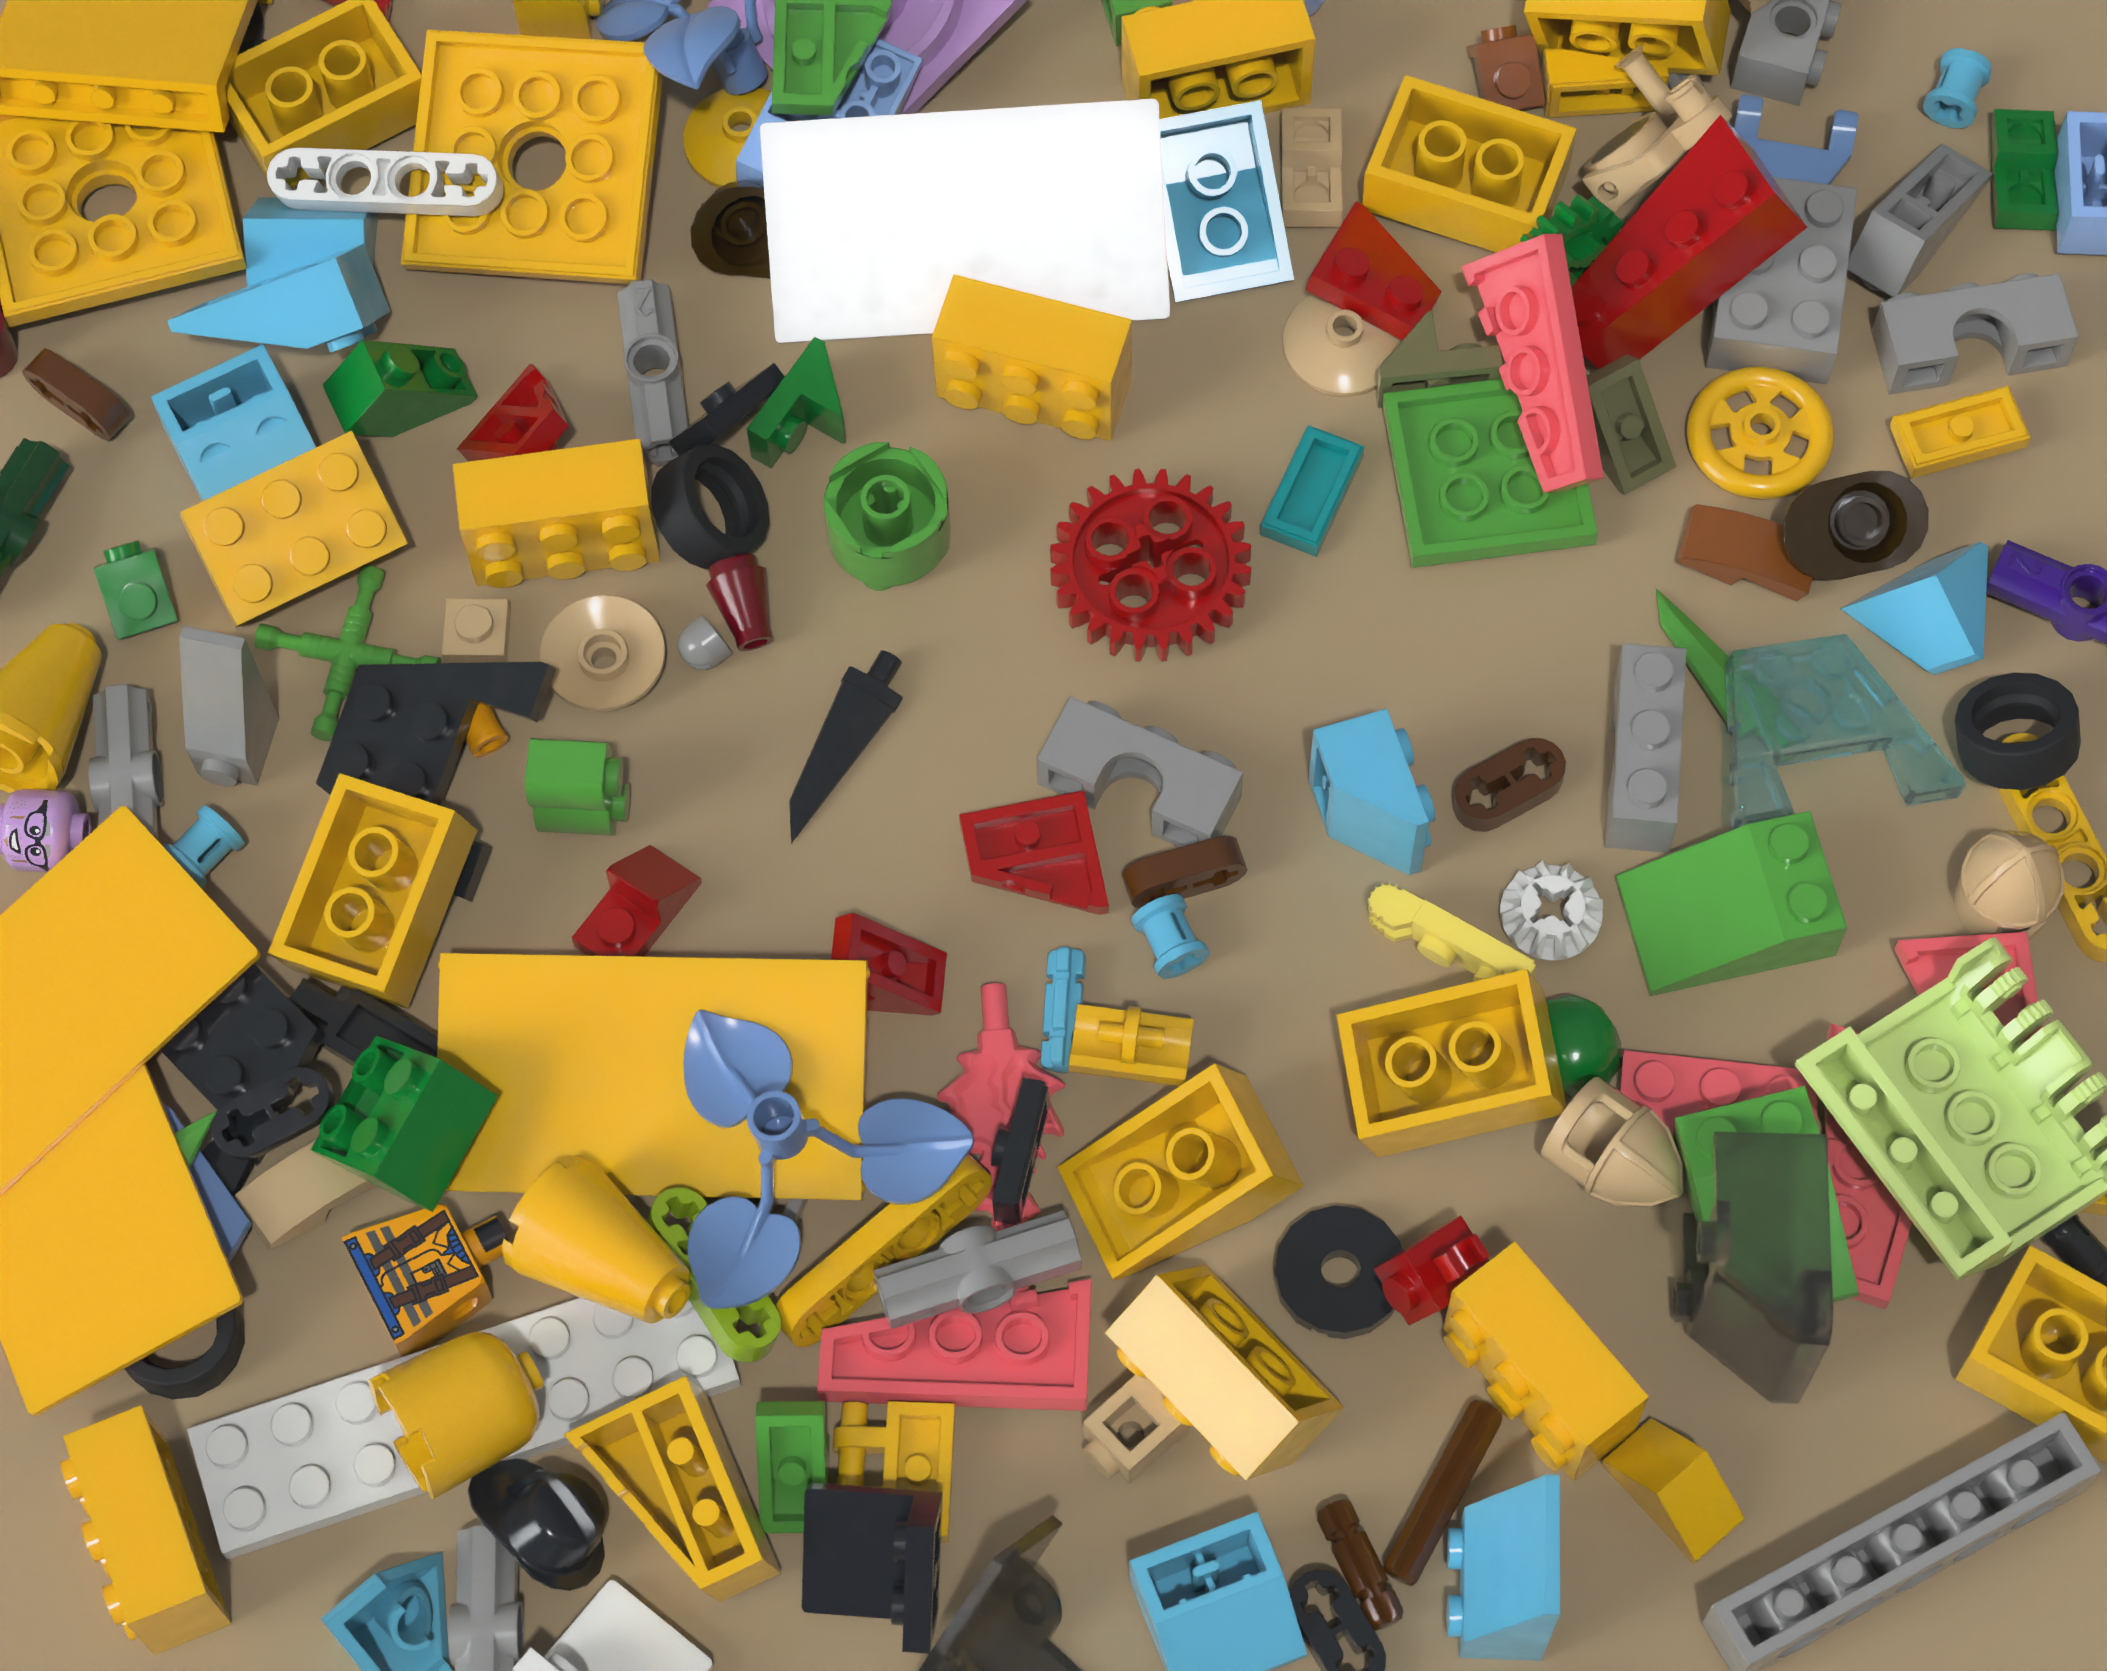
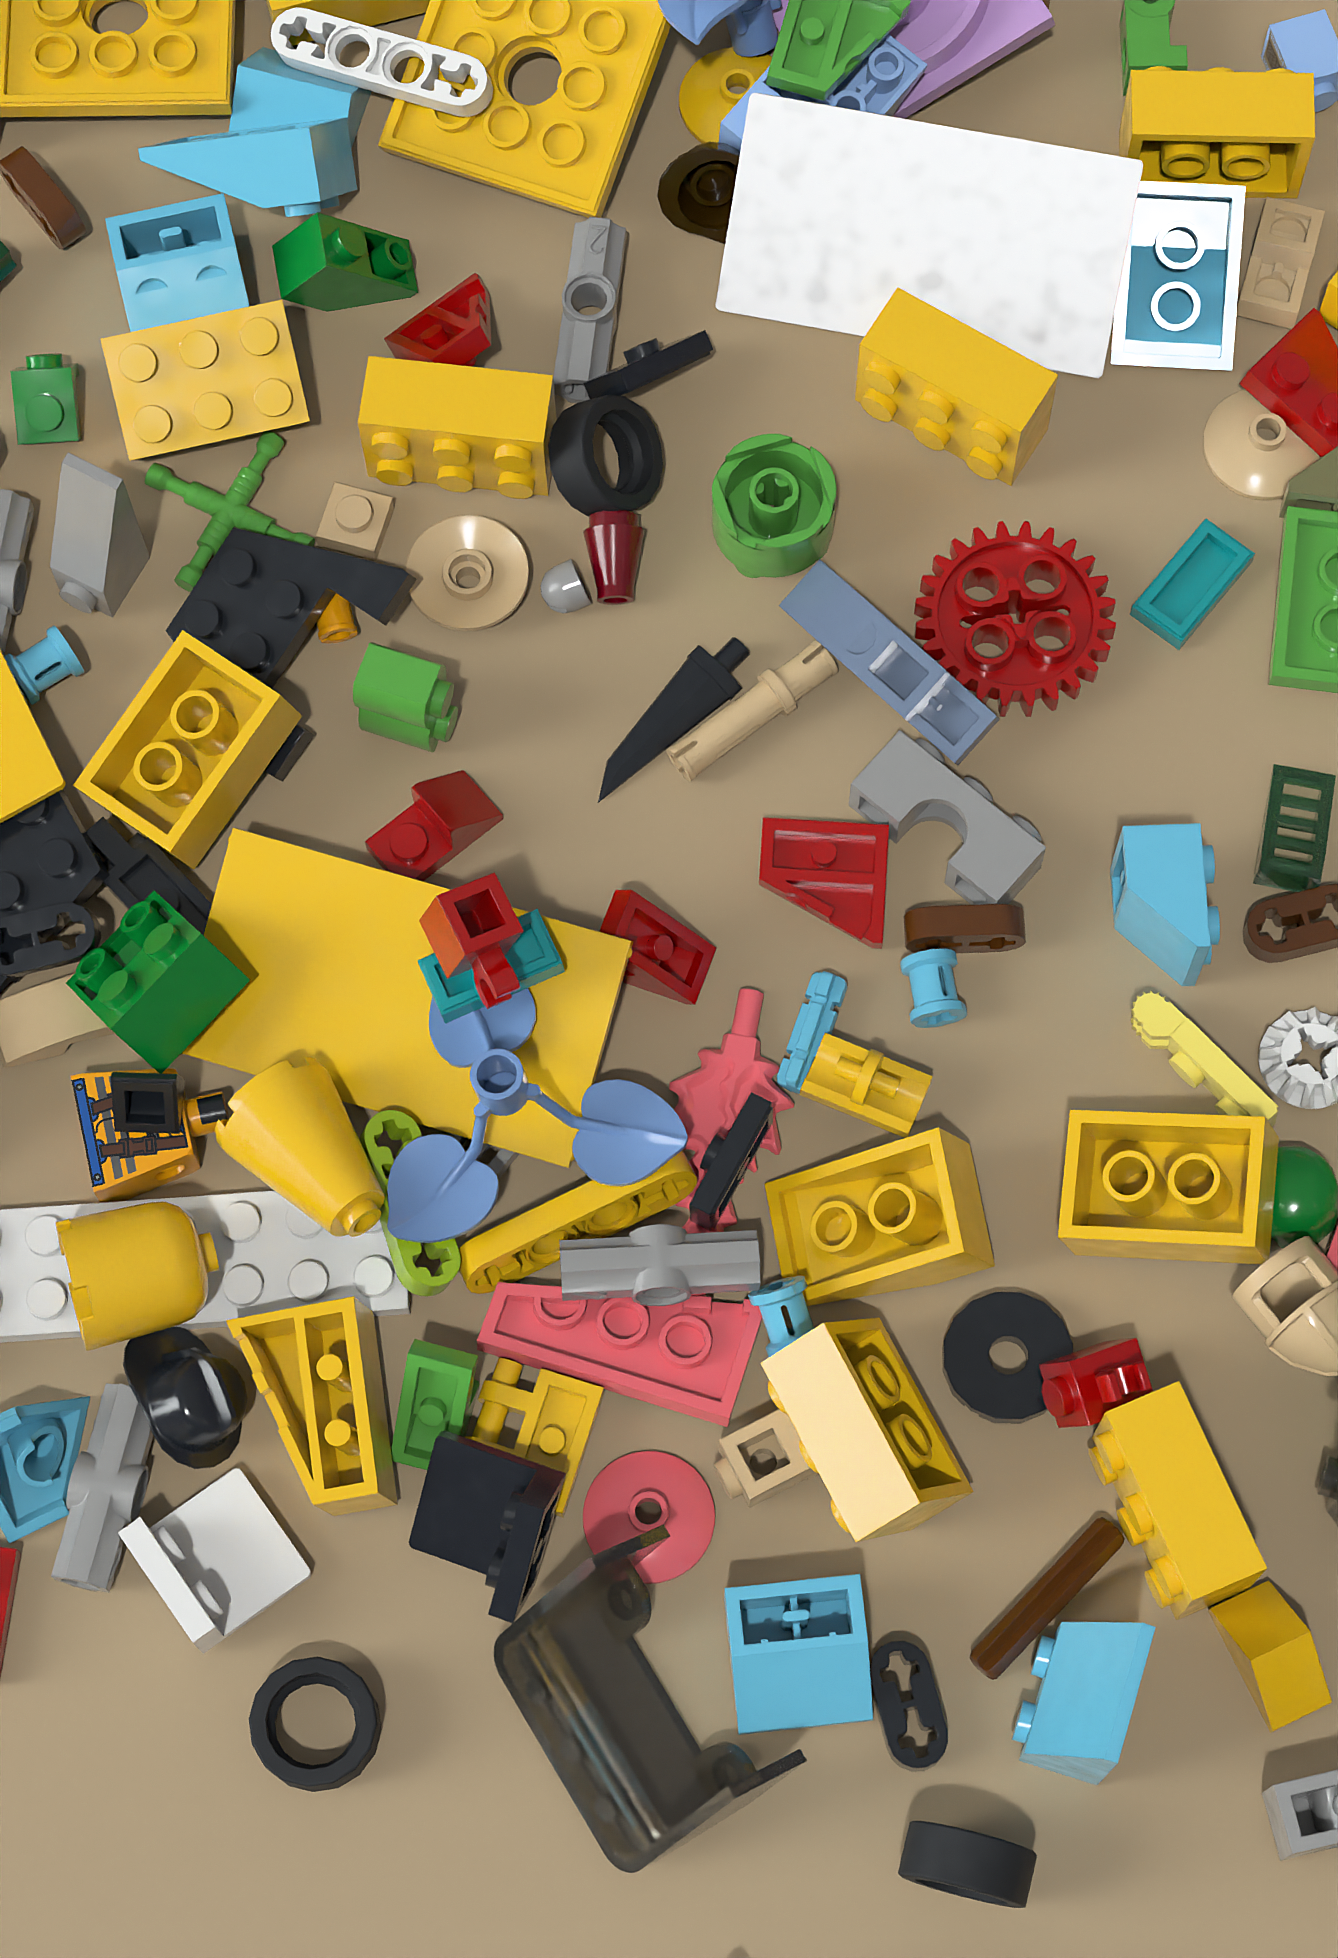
camera: 15 degrees right, 5 degrees up
green slope [747,336,846,469] -> none
reddish brown axle [1317,1499,1403,1631] -> none
none -> black slope [110,1072,185,1134]
none -> teal tile [417,909,565,1024]
none -> red brick [419,872,523,1009]
none -> coral dish [583,1451,715,1584]
none -> tan pin [666,640,838,782]
none -> medium azure bush [748,1275,815,1357]
none -> sand blue slope [779,559,1000,766]
none -> clear green slope [1253,764,1336,892]

